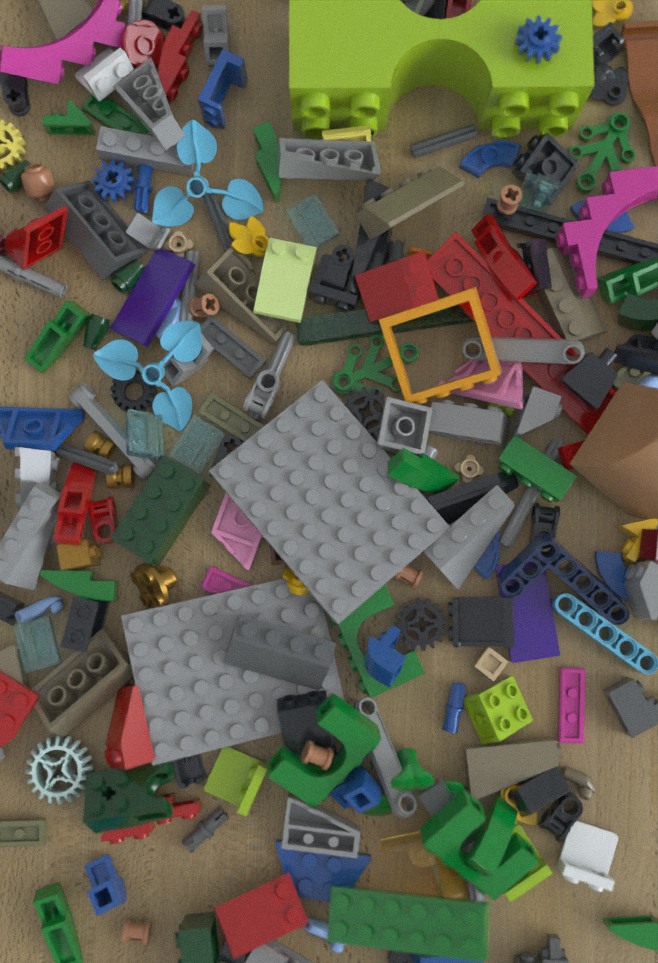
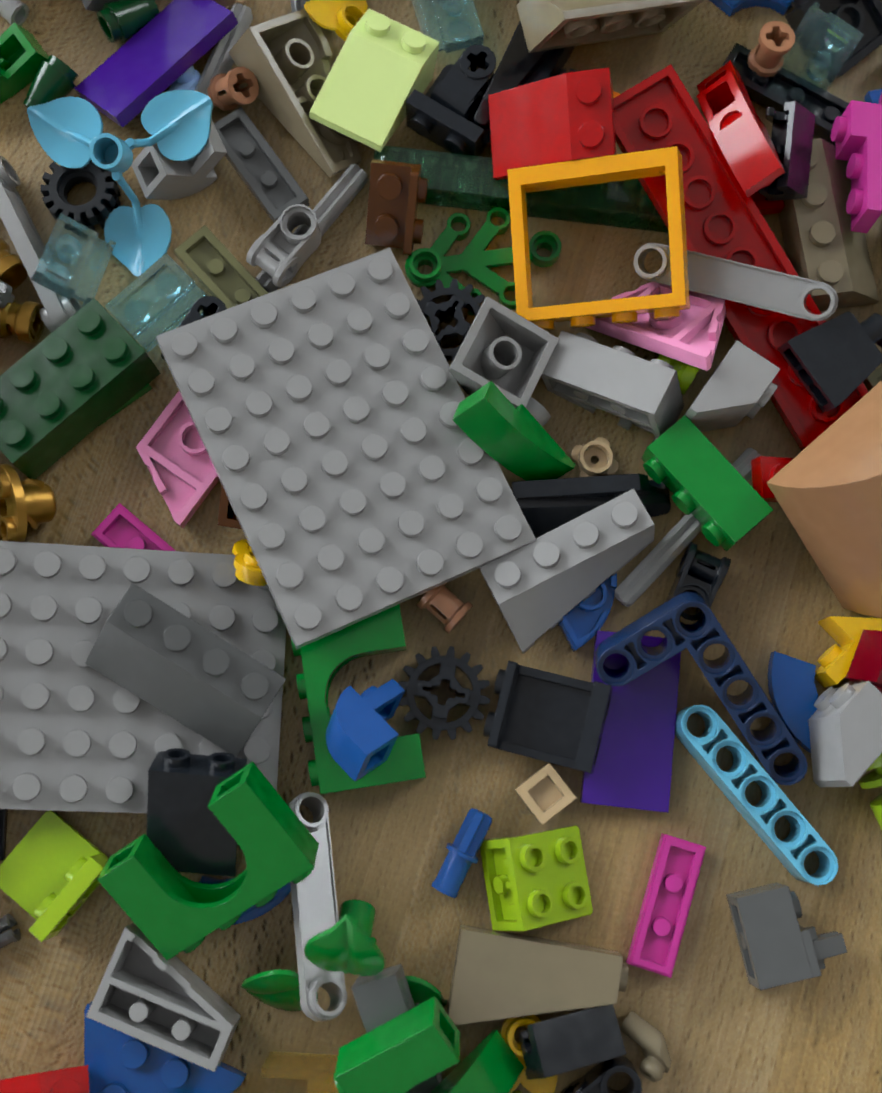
camera: 10 degrees right, 5 degrees down
nougat bush [301,740,333,770] -> none
blue brick [330,766,382,814] -> none
none -> reddish brown bracket [365,159,428,255]

